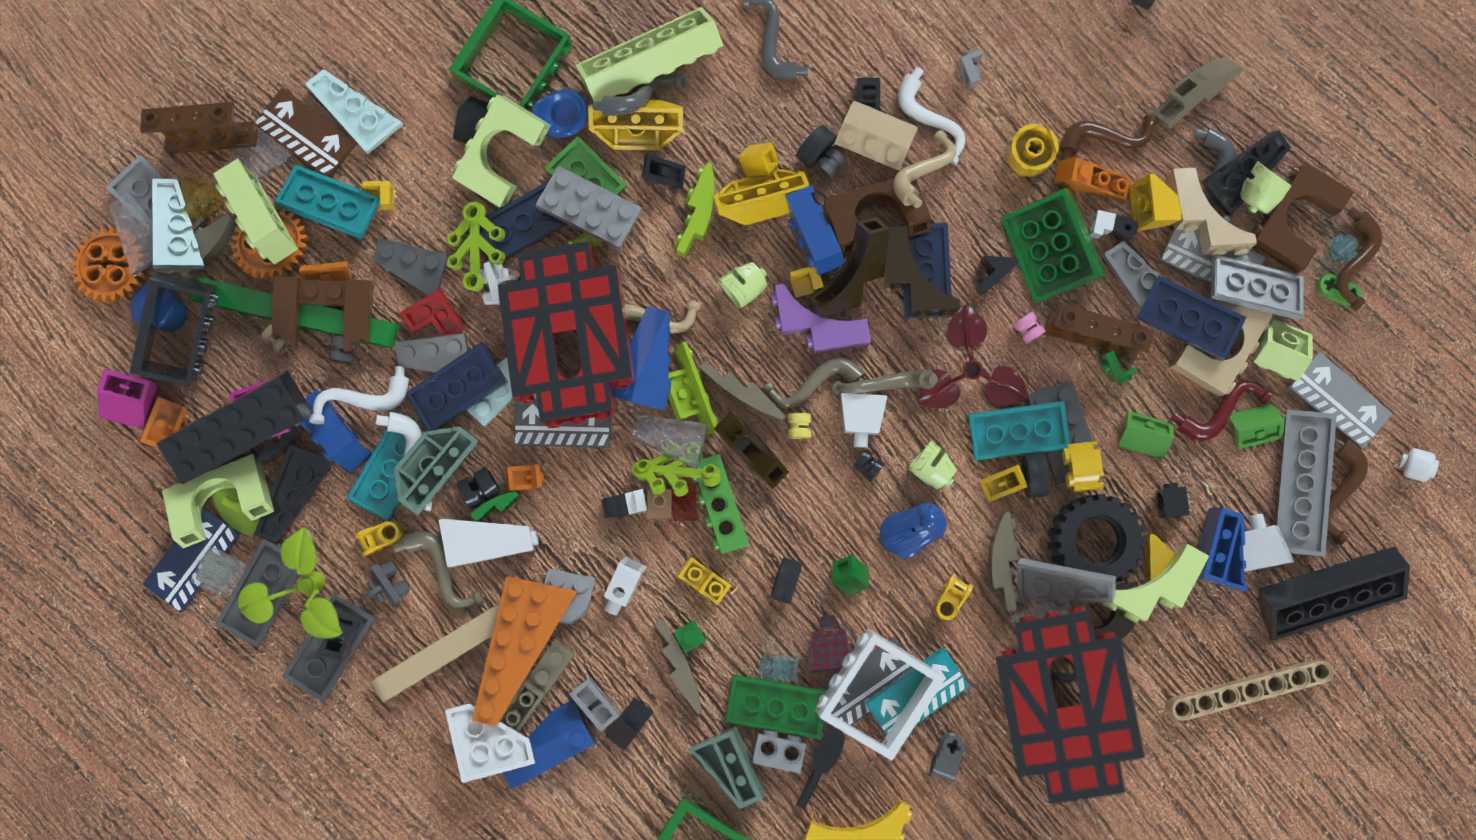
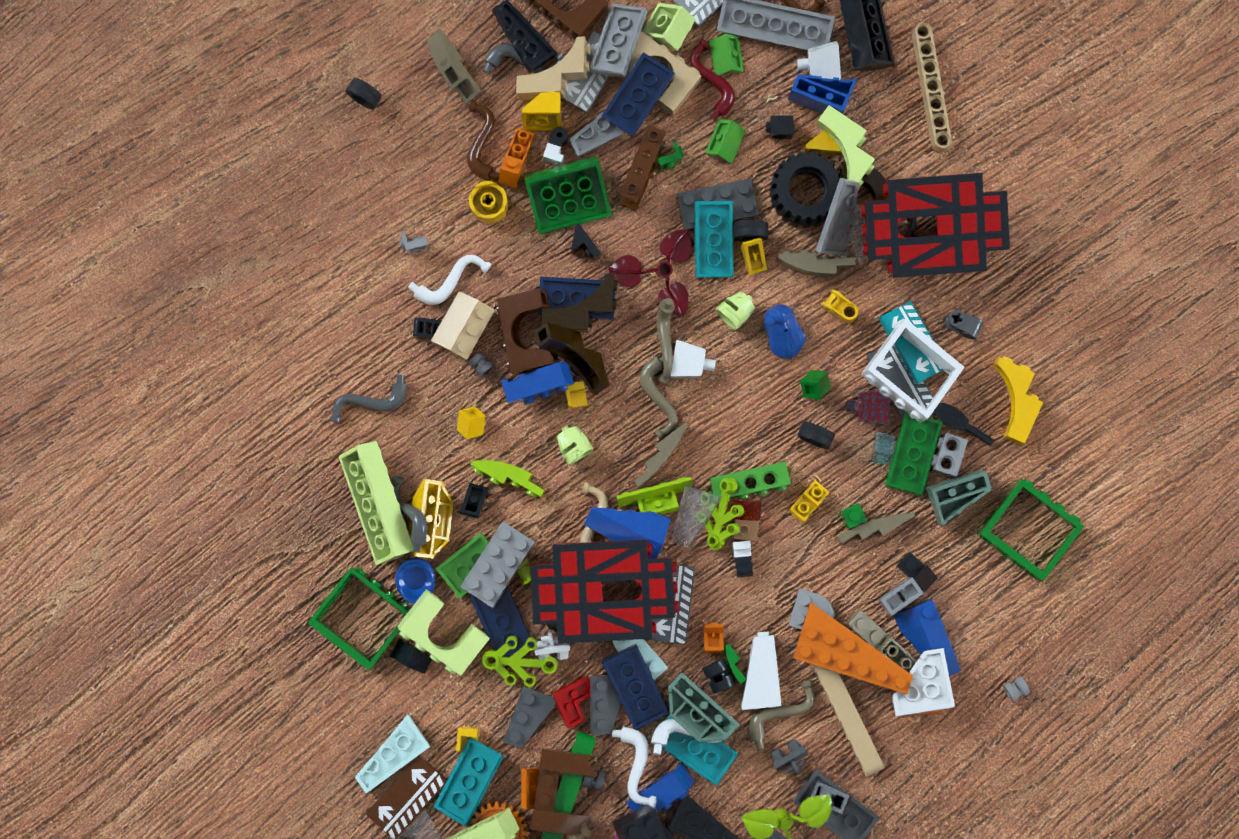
camera: 80 degrees left, 0 degrees up
yellow piece [354,521,405,557] -> none
white torso [604,557,647,616] -> none
yellow wedge [713,169,809,225] -> none
dark brown arch [713,412,789,489] -> none
medium lavender arch [771,284,871,354] -> none
light yellow wheel [788,413,811,439] -> none
black tyre [796,124,837,169] -> none
black wheel [852,449,885,482] -> none
tan animal [893,130,956,208] -> none
bright pink wheel [1013,312,1046,344] -> none
yellow brick [1062,441,1104,492] -> none
yellowish green helmet [1240,161,1291,214] -> none

